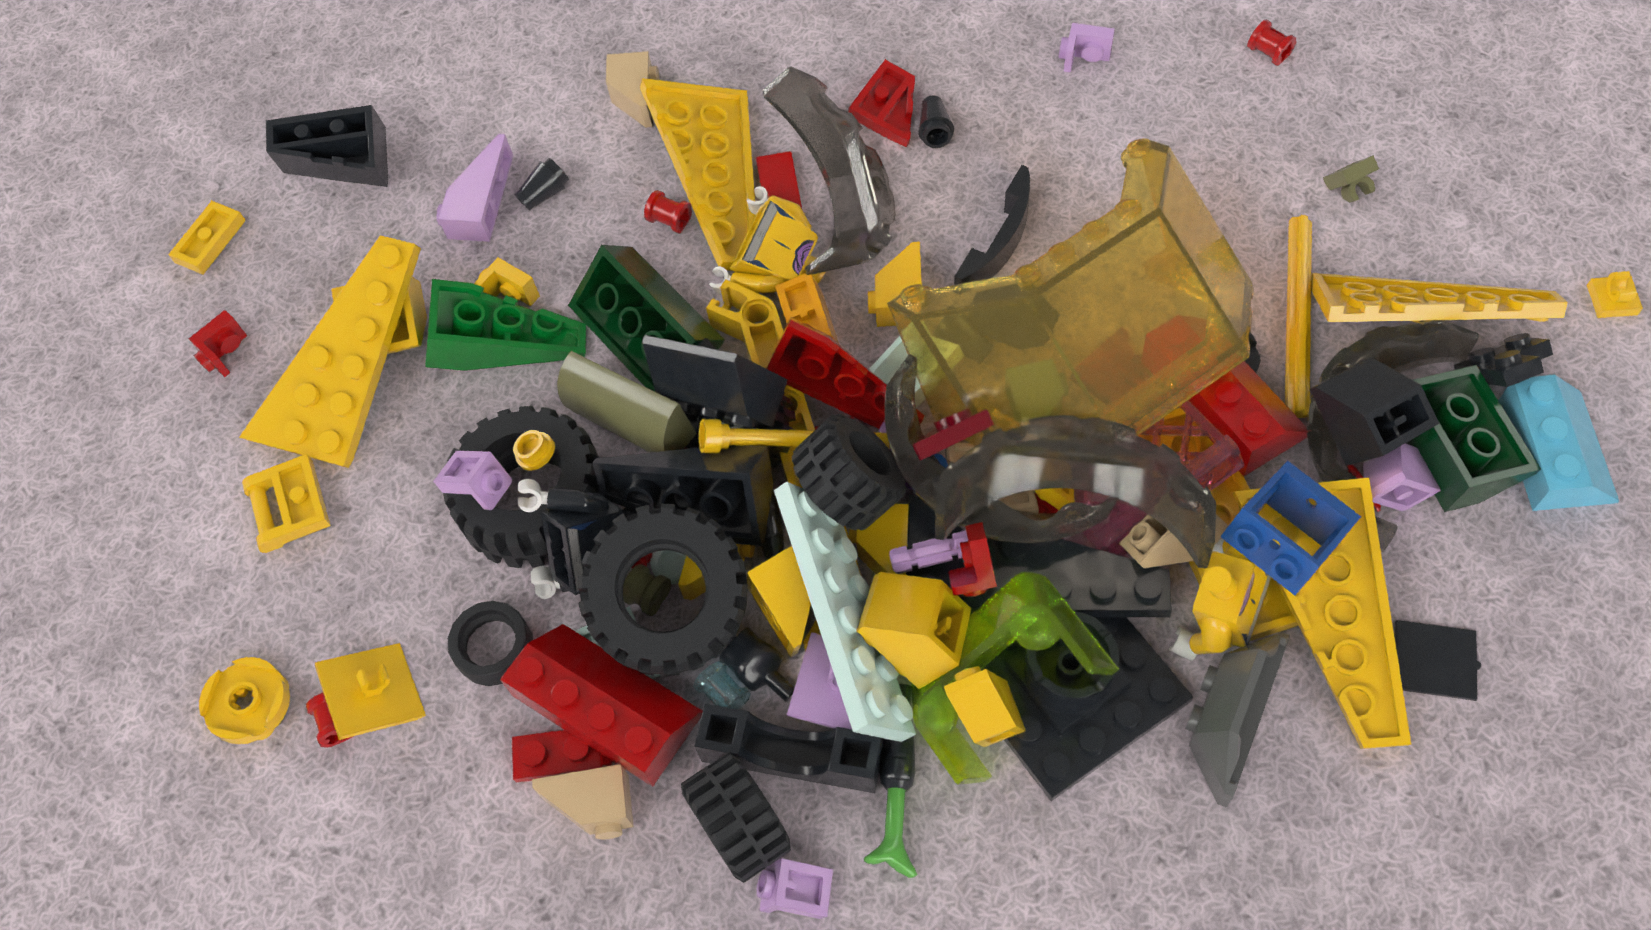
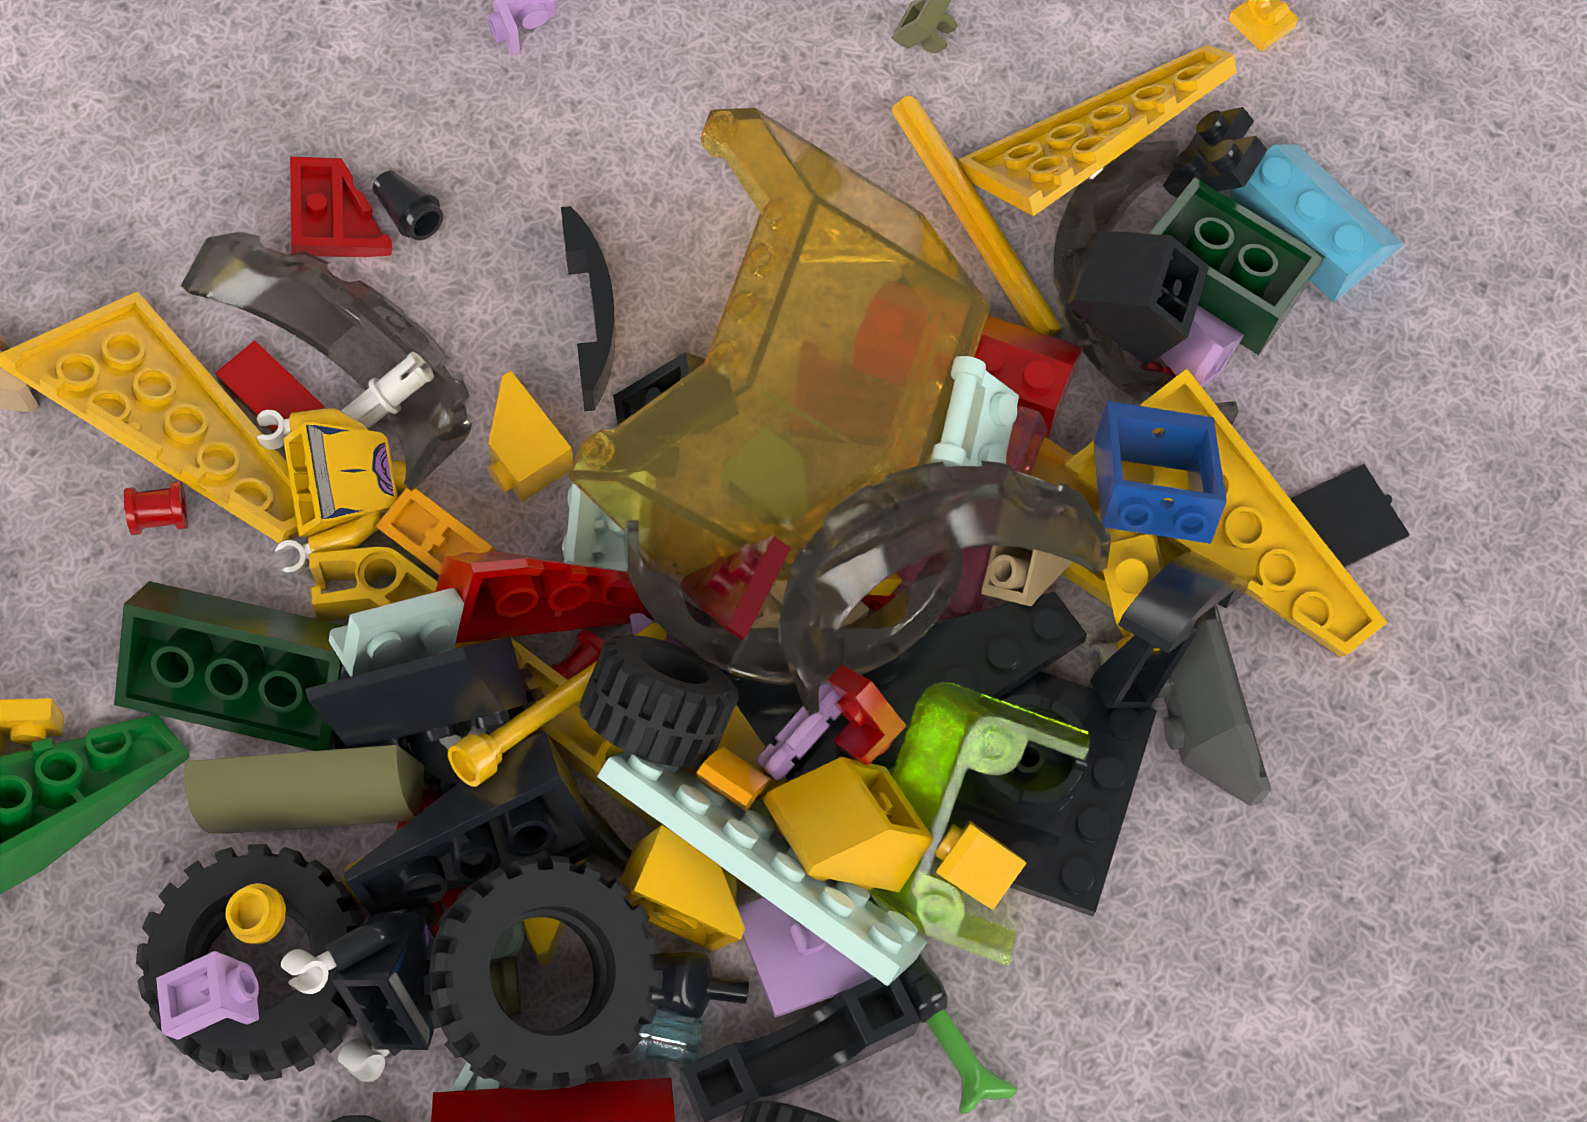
camera: 50 degrees left, 5 degrees up
none -> light aqua bracket [329,588,464,677]
none -> white axle [341,352,434,430]
none -> light orange slope [697,747,773,812]
none -> light aqua plate [930,356,1019,496]
none -> black slope [1090,624,1199,708]
none -> black slope [1118,551,1248,653]

